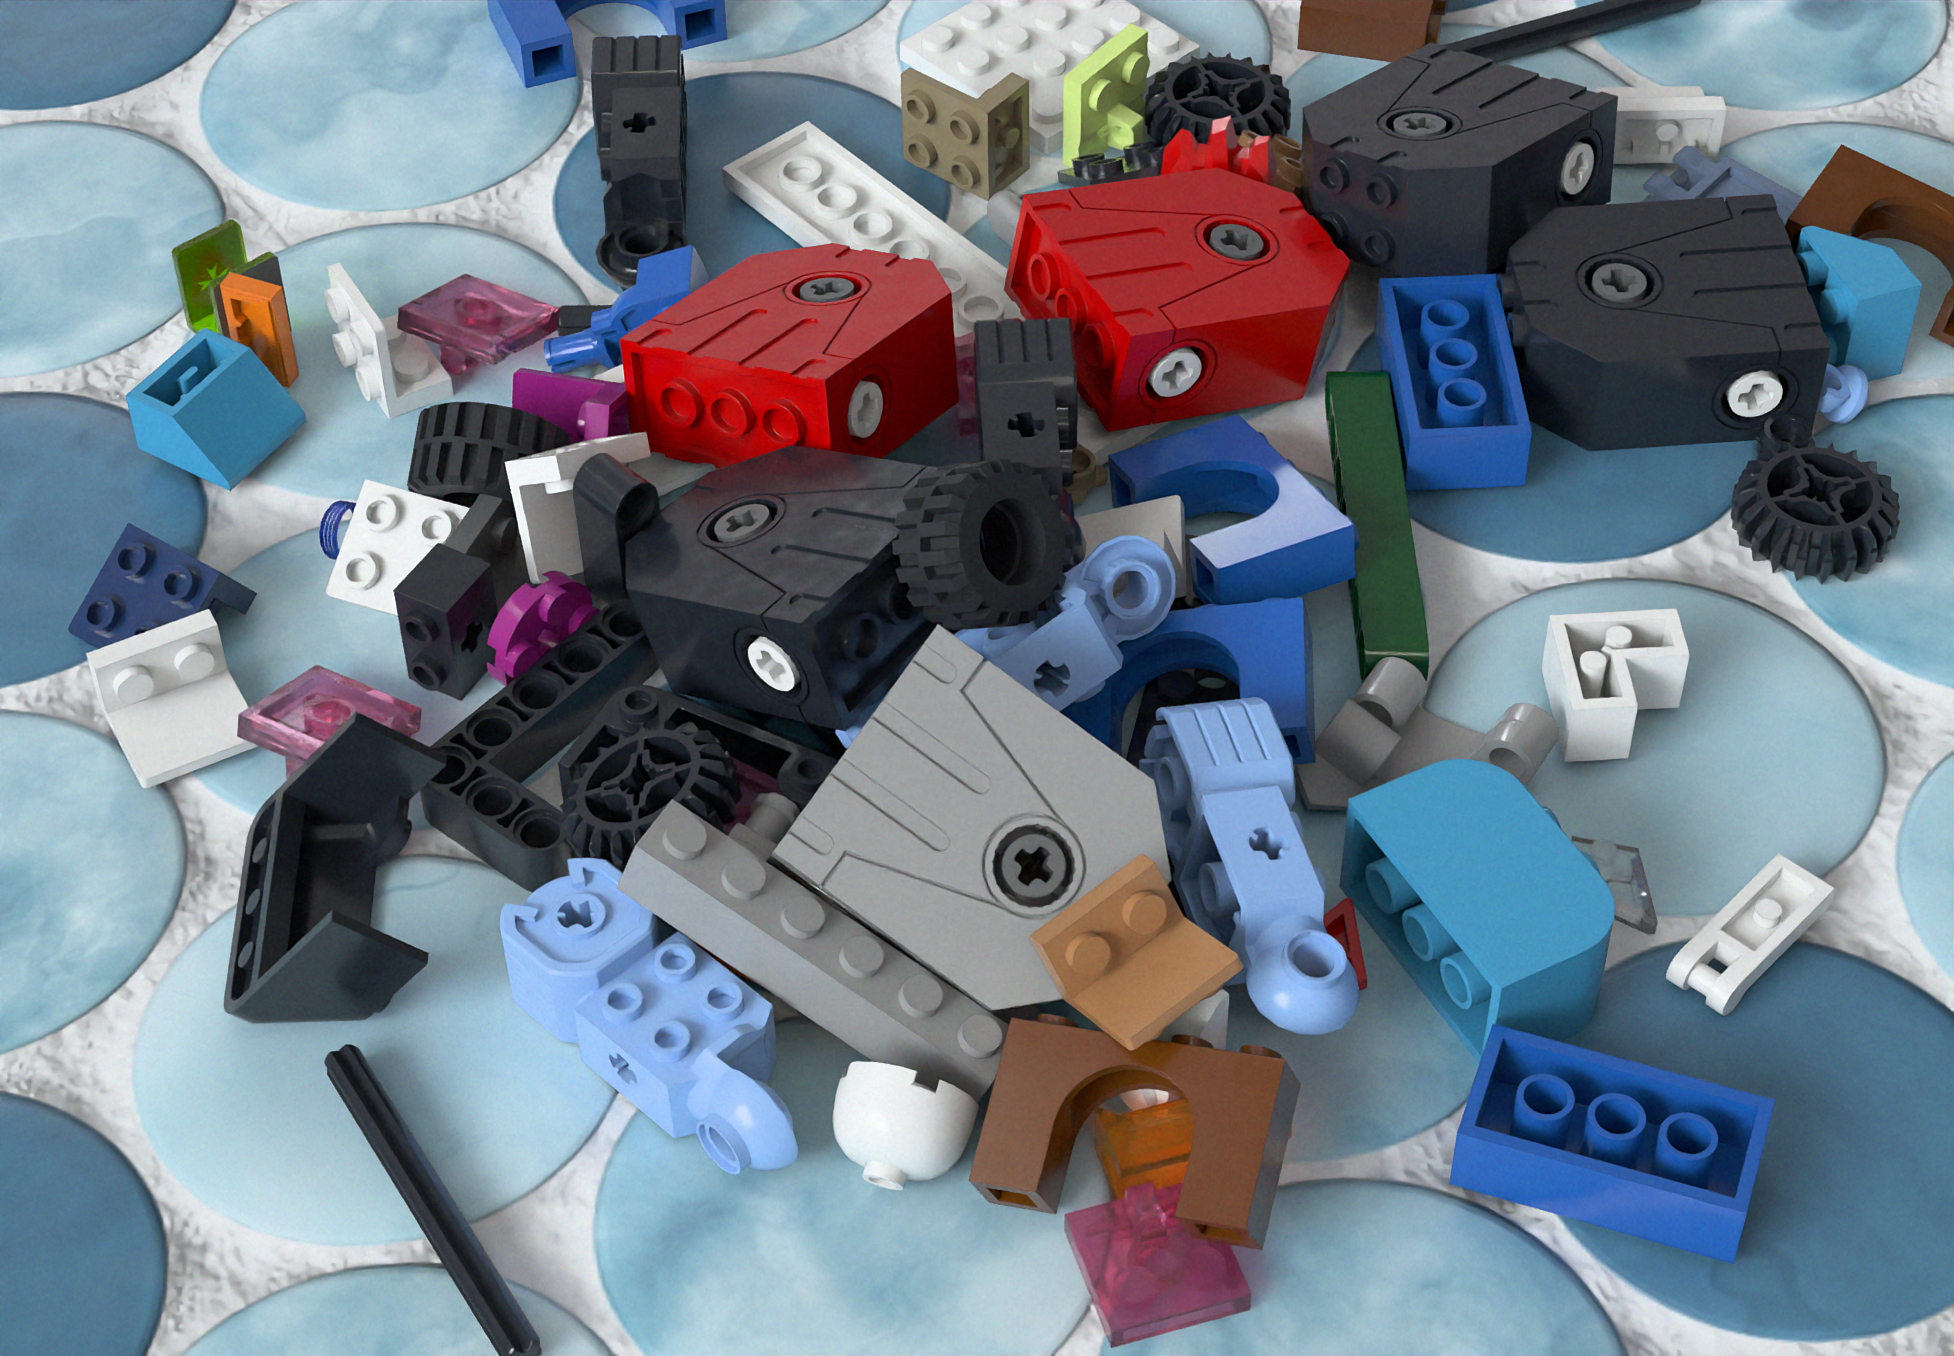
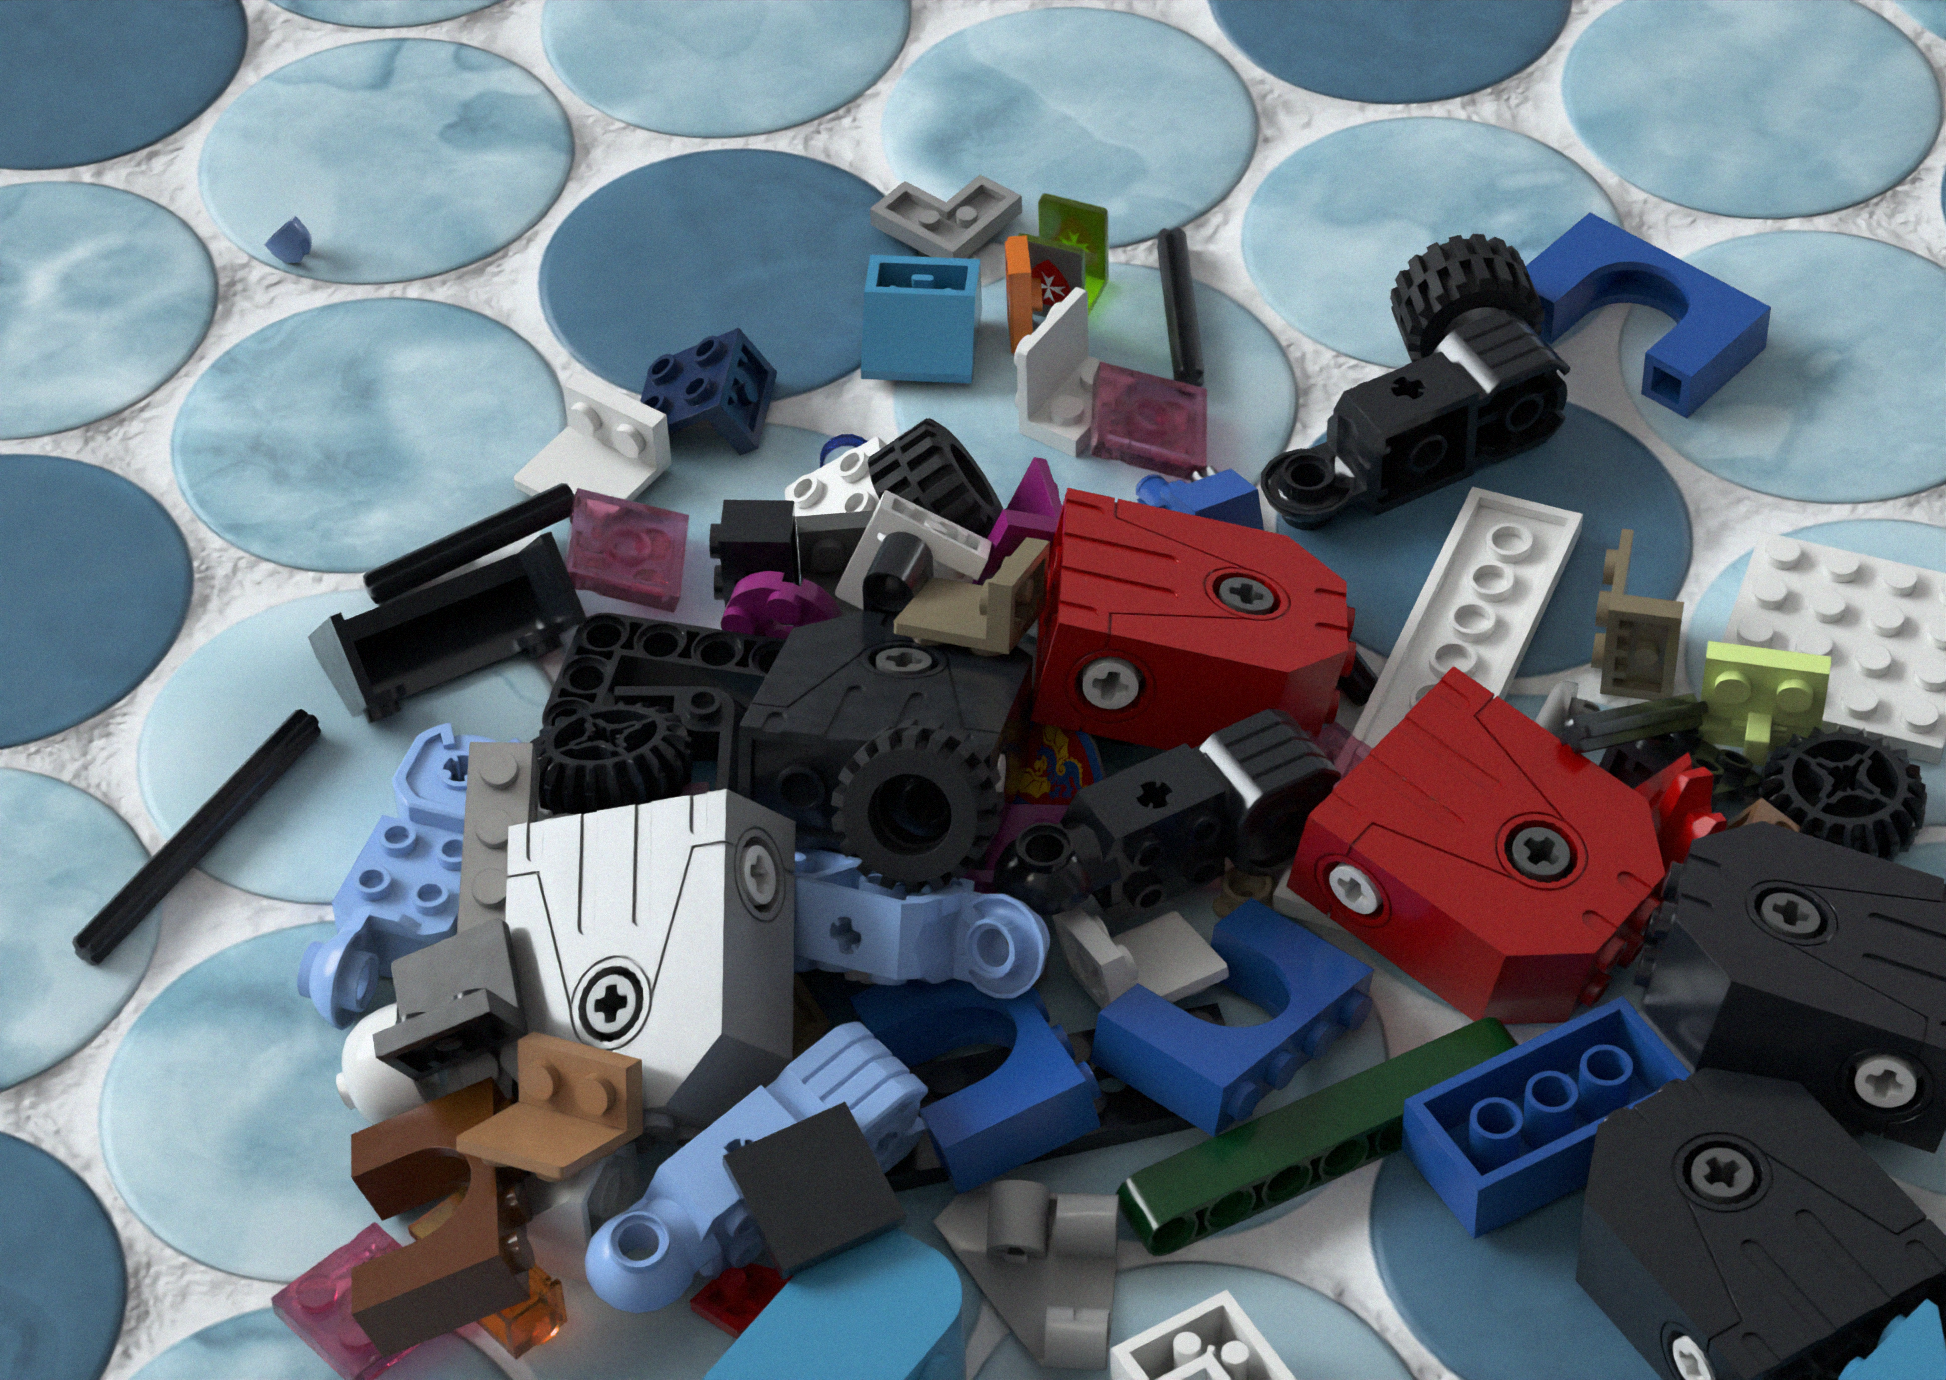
camera: 65 degrees right, 0 degrees up
none -> black axle [363,483,578,604]
none -> bracket [372,918,529,1081]
none -> black tile [722,1102,906,1280]
none -> light grey plate [870,175,1022,258]
none -> dark tan bracket [894,537,1050,656]
none -> black axle [1157,227,1205,390]
none -> black tyre [1390,234,1544,362]
none -> black axle [1559,693,1709,754]

